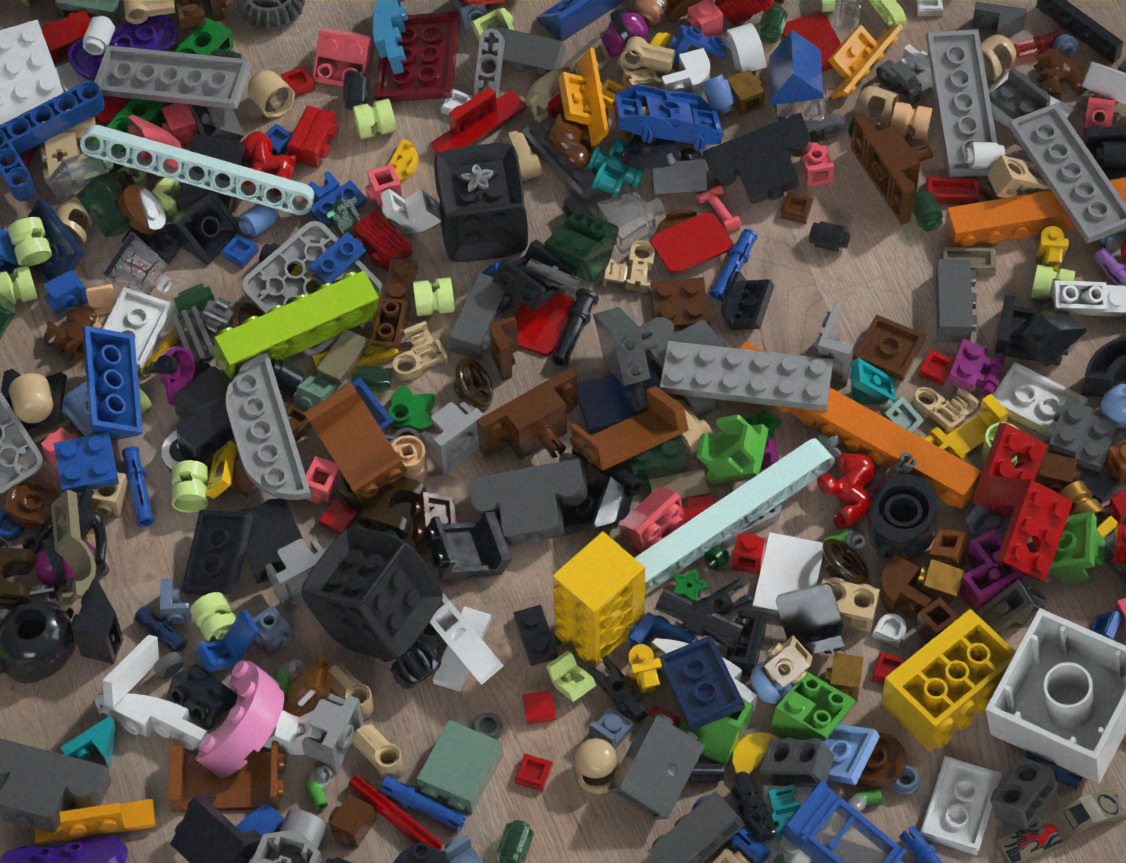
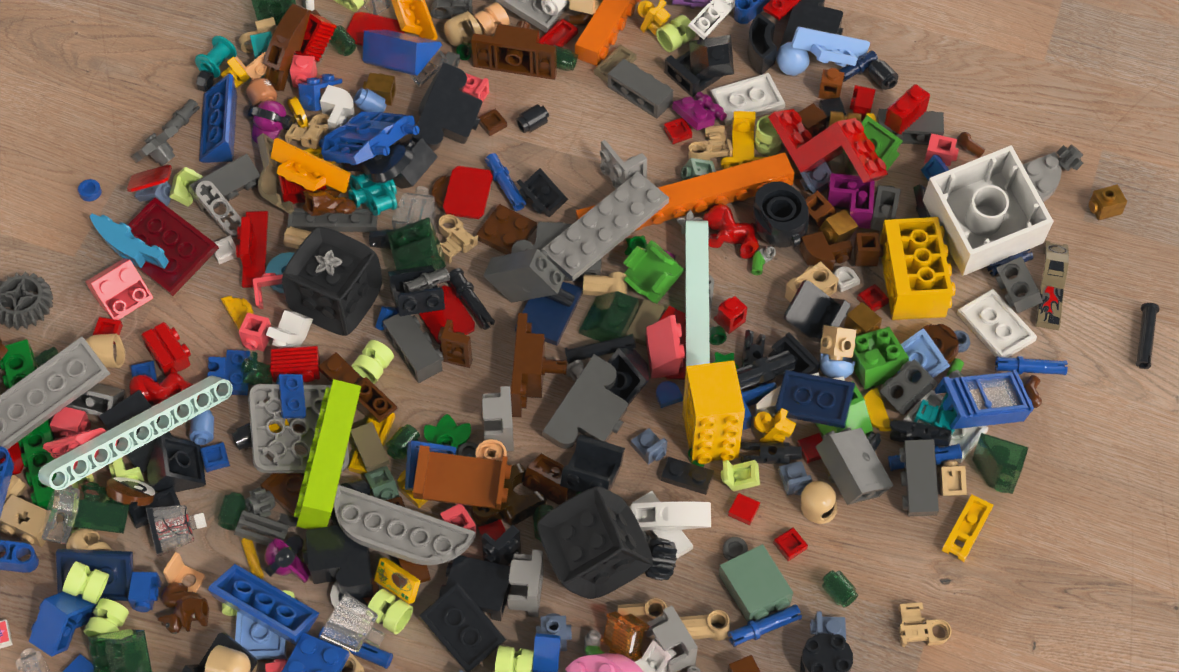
camera: 55 degrees left, 0 degrees up
white tile [103,287,174,373] -> none
black brick [343,72,370,110] -> none
red axle [348,775,443,851] -> none
yellowish green wheel [353,99,396,140] -> none
tan piece [393,321,448,381] -> none
dark brown piece [454,358,493,409] -> none
dark orange panel [570,386,689,471] -> none
tan piece [621,36,675,73] -> none
coral piece [695,184,741,234] -> none
white brick [721,23,767,73] -> none
white tile [752,532,824,616] -> none
dark brown piece [822,538,869,583] -> none
teal slope [850,358,896,405] -> none
reddish brown plate [853,314,926,382] -> none
dark grey pin [873,453,917,496] -> none
dark grey plate [1044,399,1118,473] -> none
none -> coral bracket [253,273,283,309]
none -> clear torso [320,593,386,652]
none -> black bracket [481,525,521,566]
none -> sand blue bracket [630,428,667,465]

